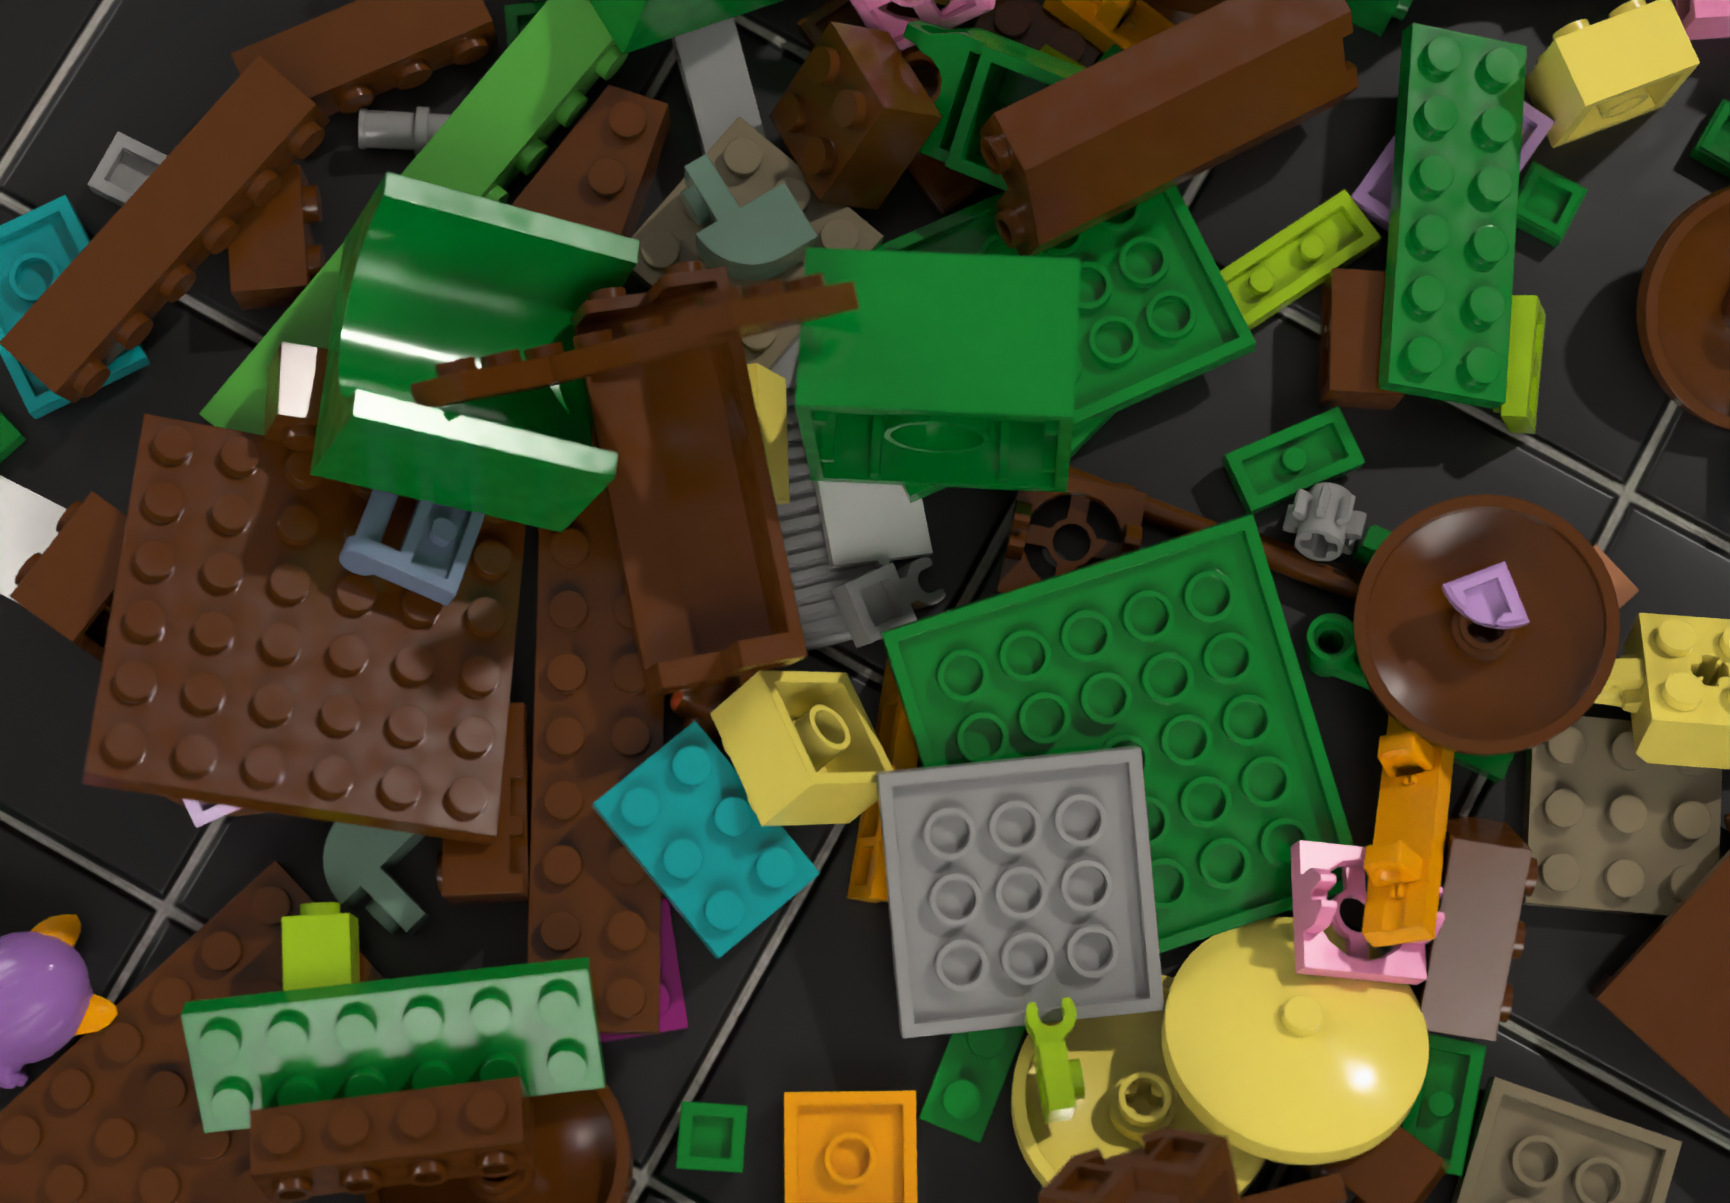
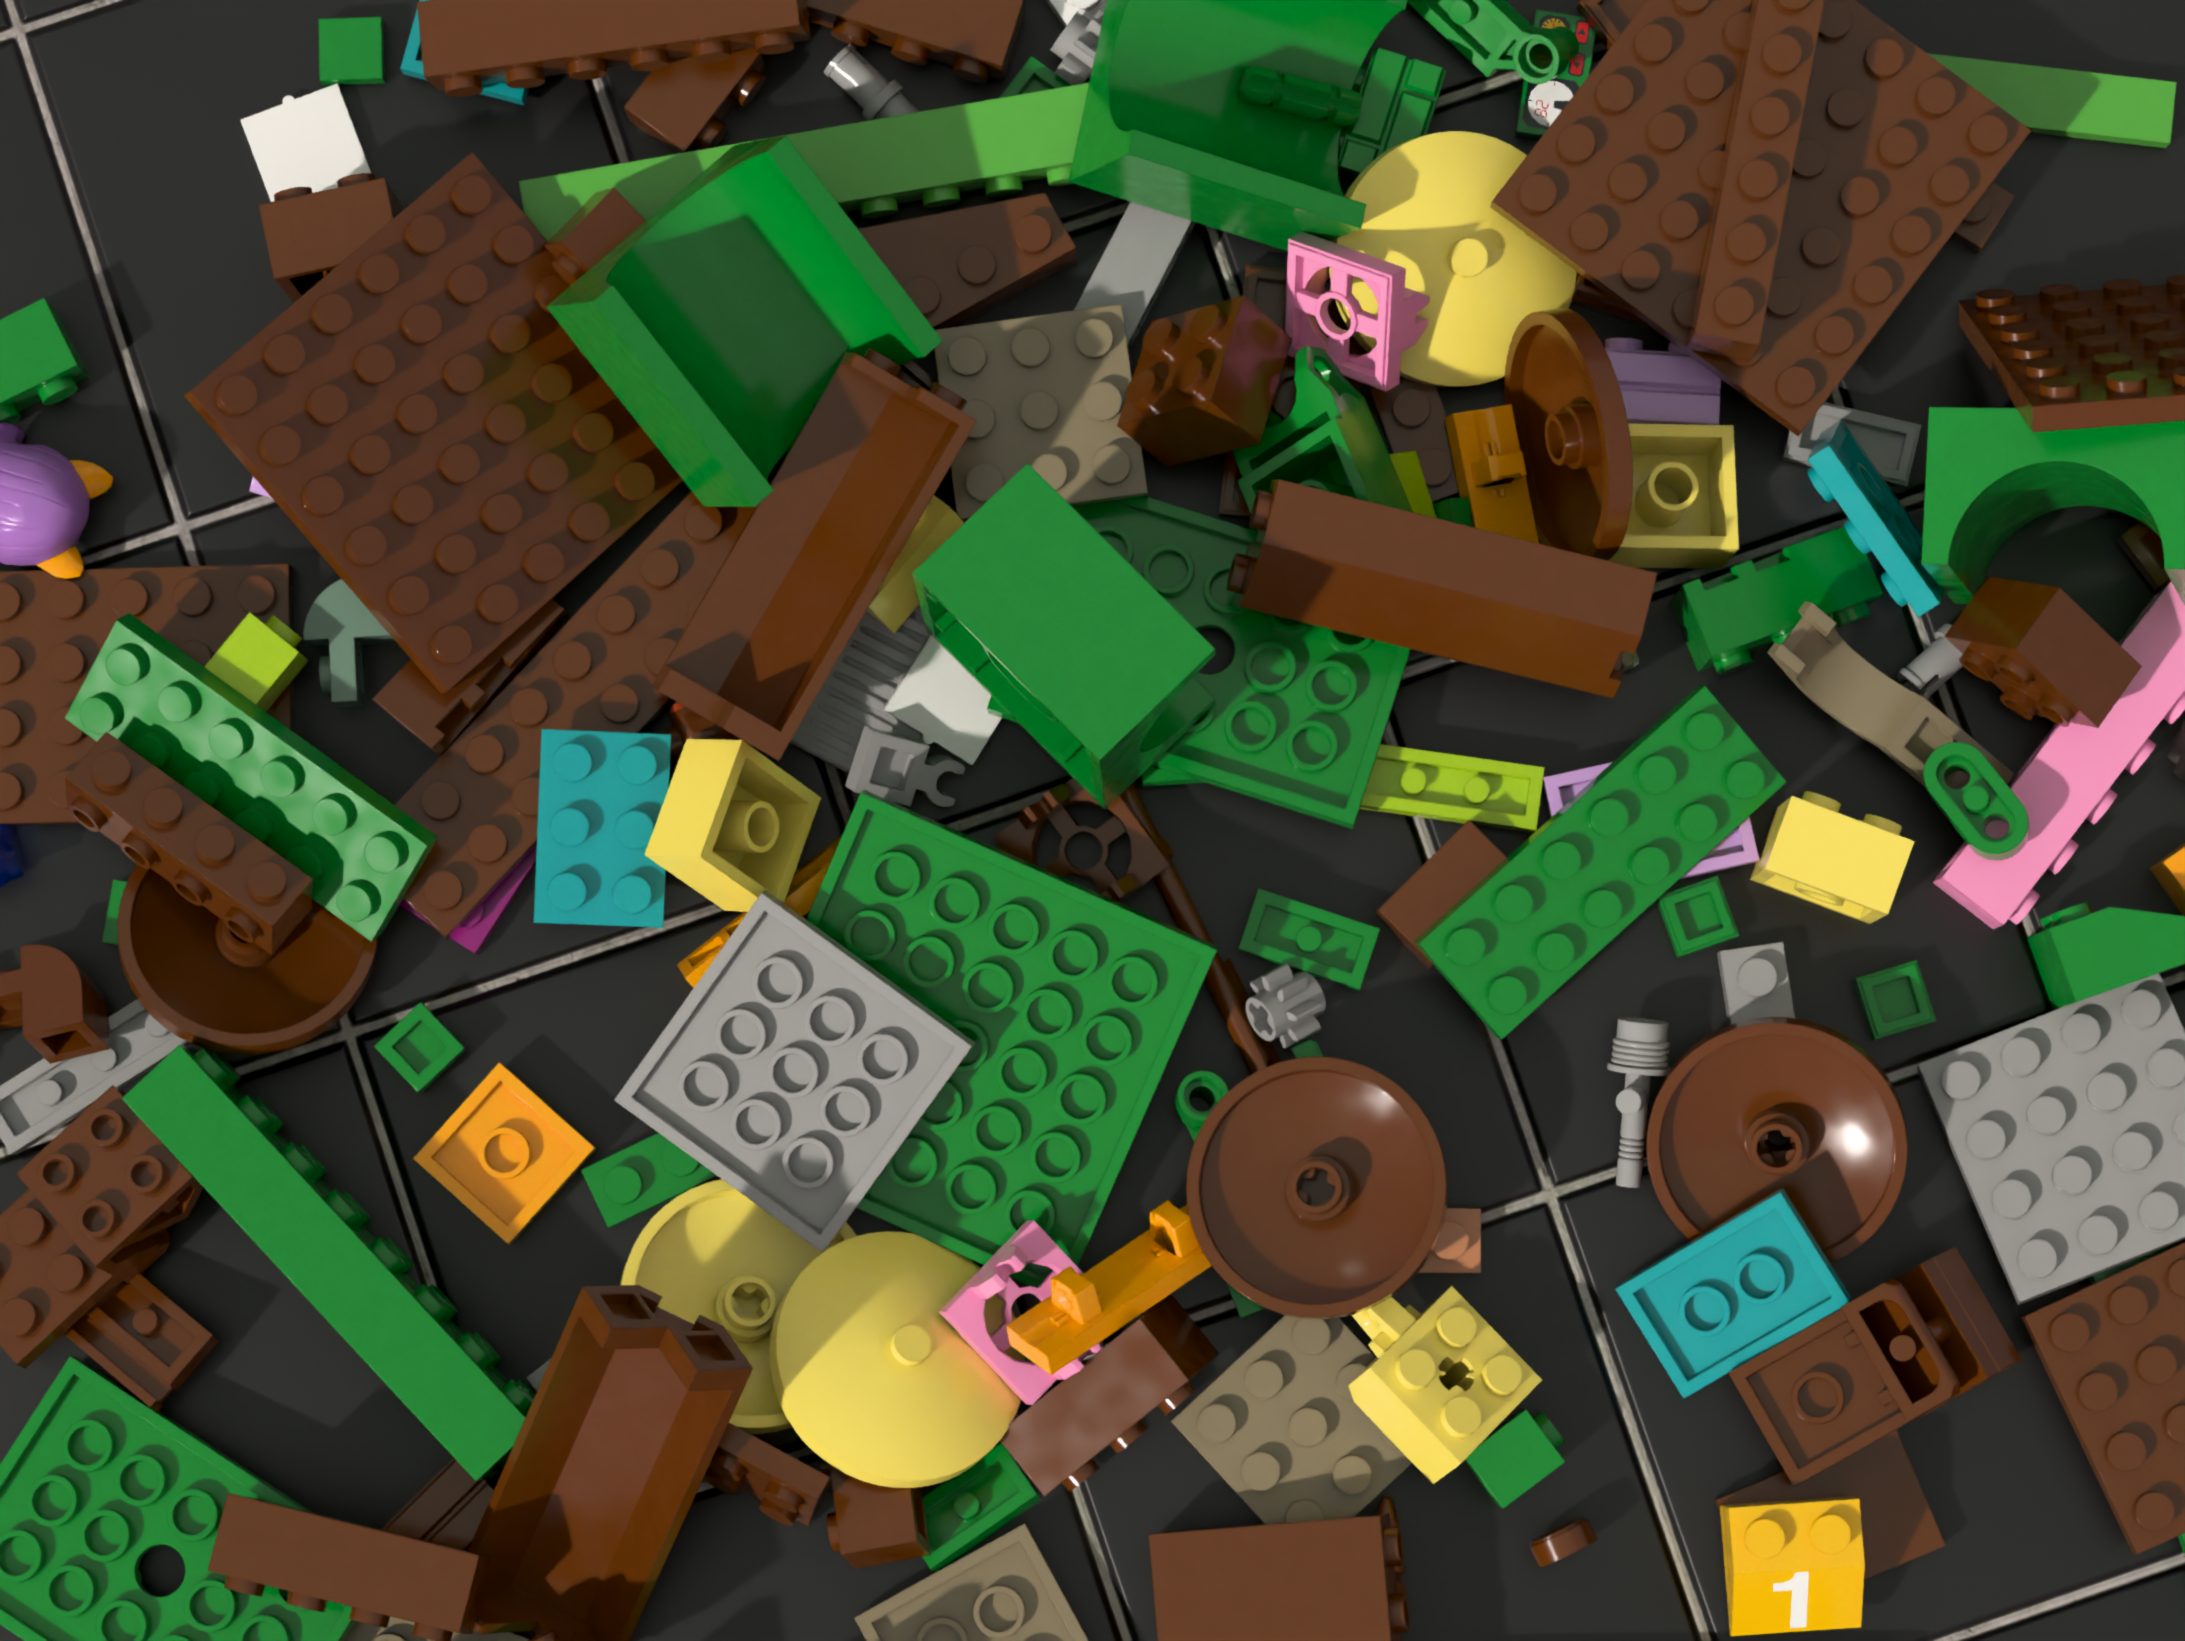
camera: 55 degrees right, 5 degrees up
sand blue plate [339,489,485,606] -> none
reddish brown plate [410,273,860,408] -> none
sand green brick [680,154,818,281] -> none
lime plate [1024,997,1085,1123] -> none
lavender tile [1441,561,1529,629] -> none
lime plate [1493,295,1546,434] -> none
none -> light grey piece [1607,1017,1671,1188]
none -> light grey plate [1717,942,1795,1026]

